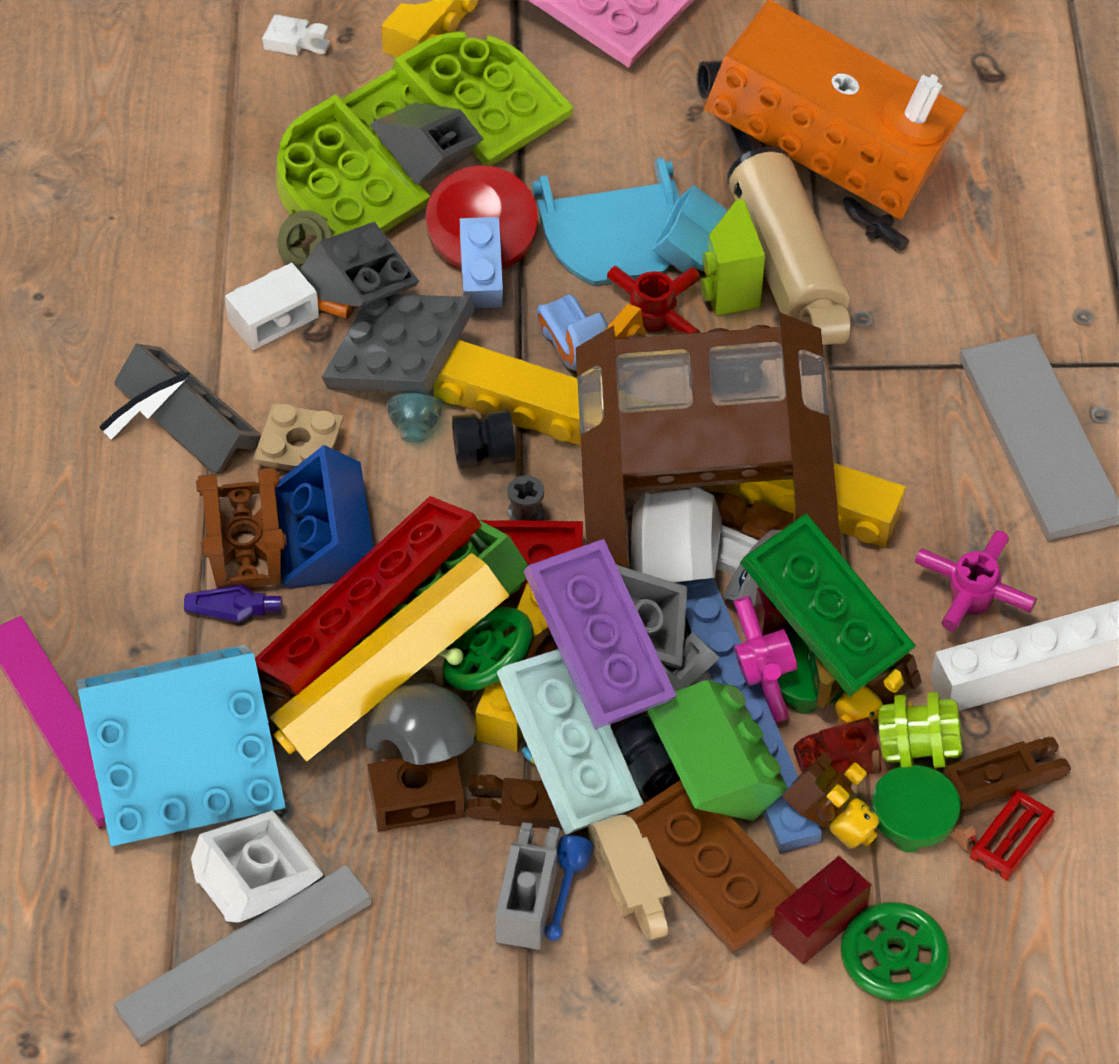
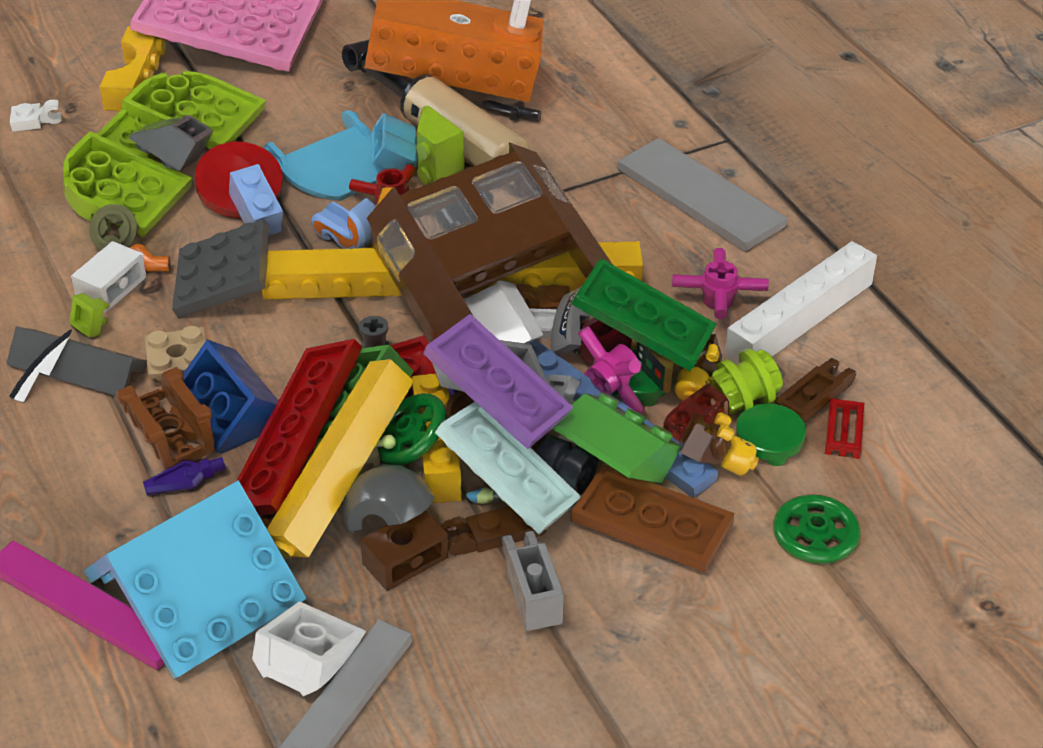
camera: 25 degrees left, 10 degrees down
dark grey slope [300,222,419,307] -> none
clear light blue brick [387,393,443,442] -> none
black wheel [452,409,515,468] -> none
blue hinge [545,835,594,941] -> none
tan piece [588,815,671,941] -> none
dark red brick [771,856,872,965] -> none
nougat piece [950,823,977,853] -> none
none -> lime tile [69,293,110,338]

